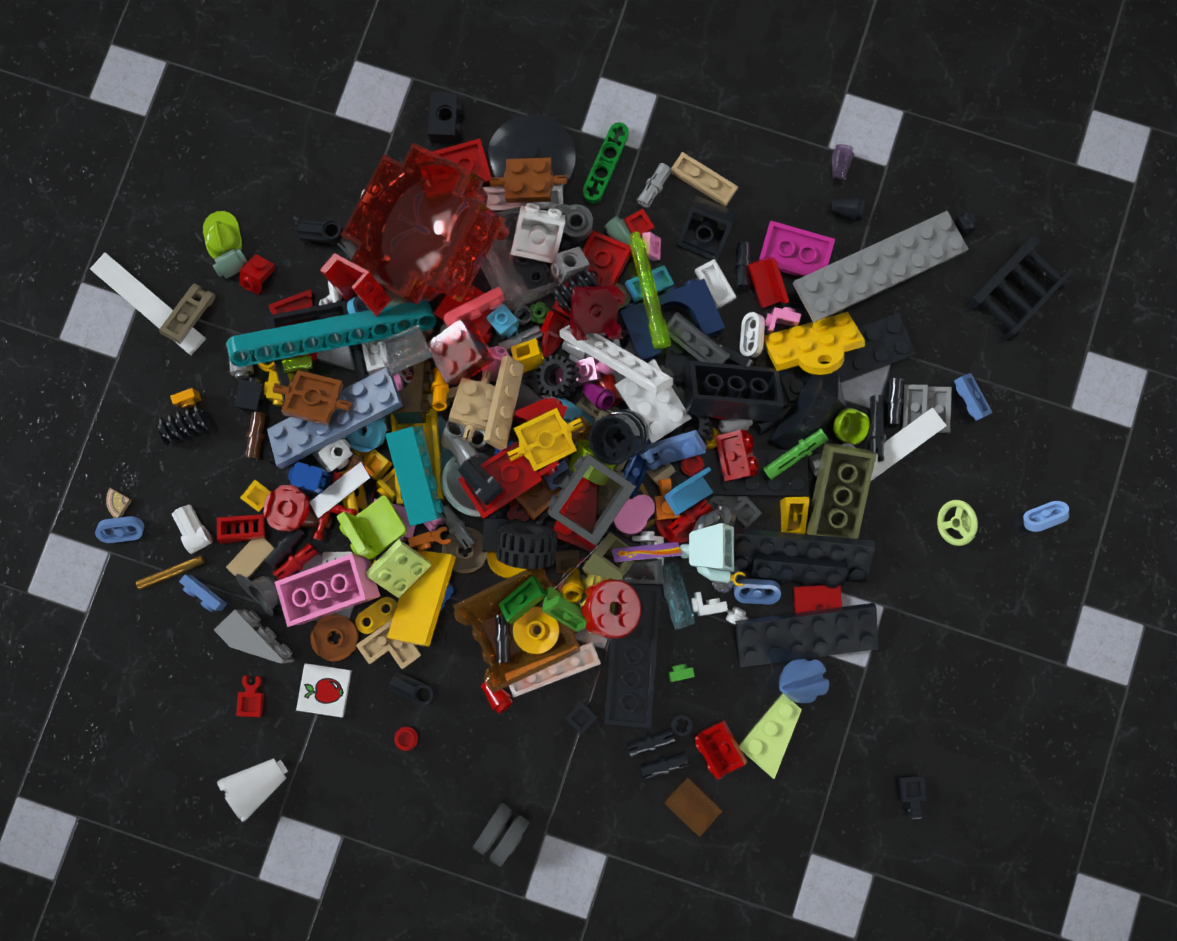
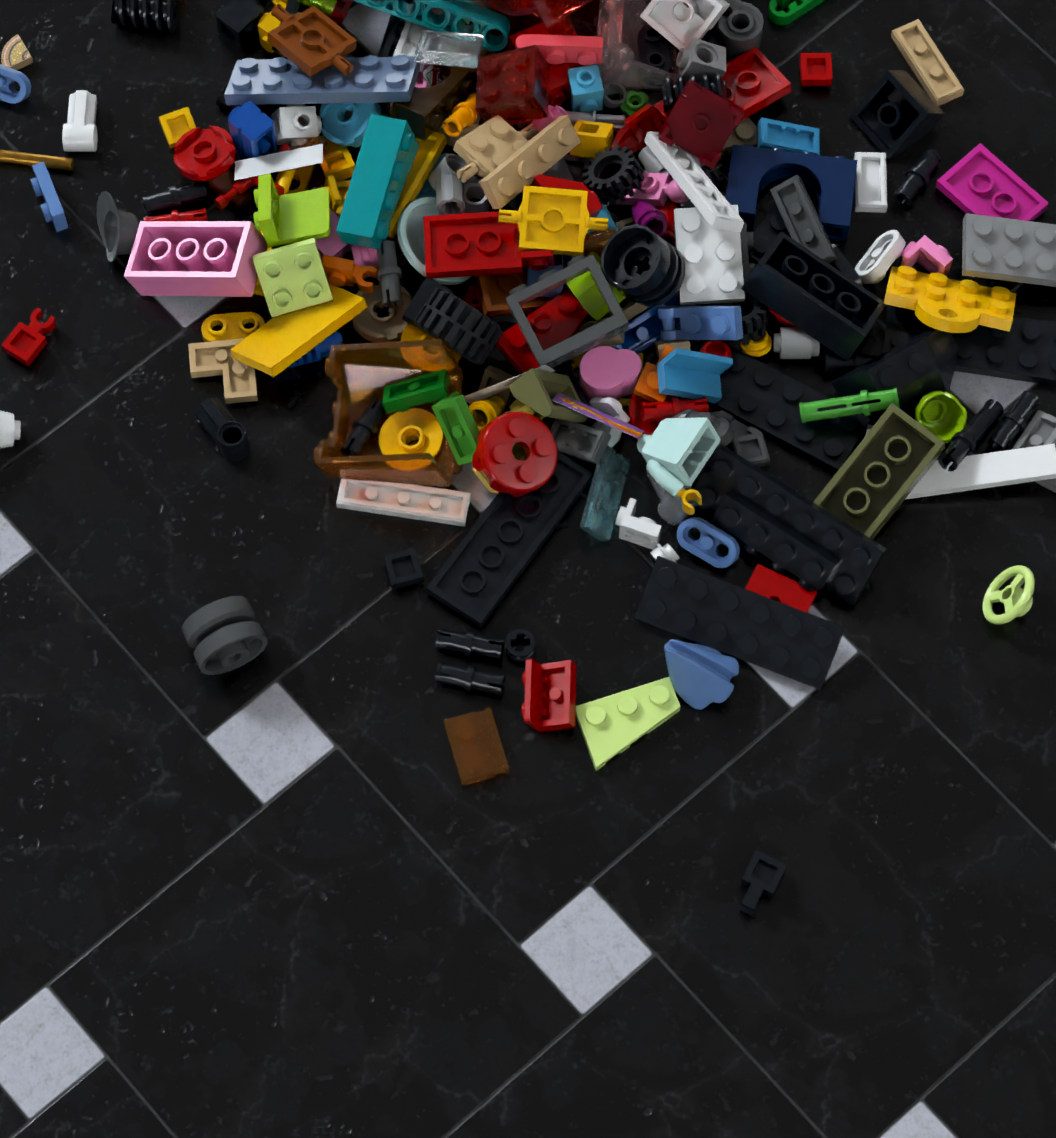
camera: 30 degrees right, 15 degrees down
light grey slope [214,610,295,664] -> none
red slope [217,514,265,544] -> none
tan tile [226,538,275,579] -> none
reddish brown pin [245,412,267,459] -> none
white tile [296,663,352,717] -> none
dark orange plate [310,614,359,661] -> none
red plate [394,727,418,751] -> none
black piece [458,457,505,506] -> none
red cone [480,678,513,714] -> none
sand green cone [604,215,635,246] -> none
clear neon green piece [630,232,672,350] -> none
bright pink tile [635,232,661,261] -> none
light grey pin [637,163,672,208] -> none
bright green plate [668,664,695,682] -> none
red bracket [715,430,759,481] -> none
red panel [747,257,789,308] -> none
yellow slope [780,497,809,534] -> none

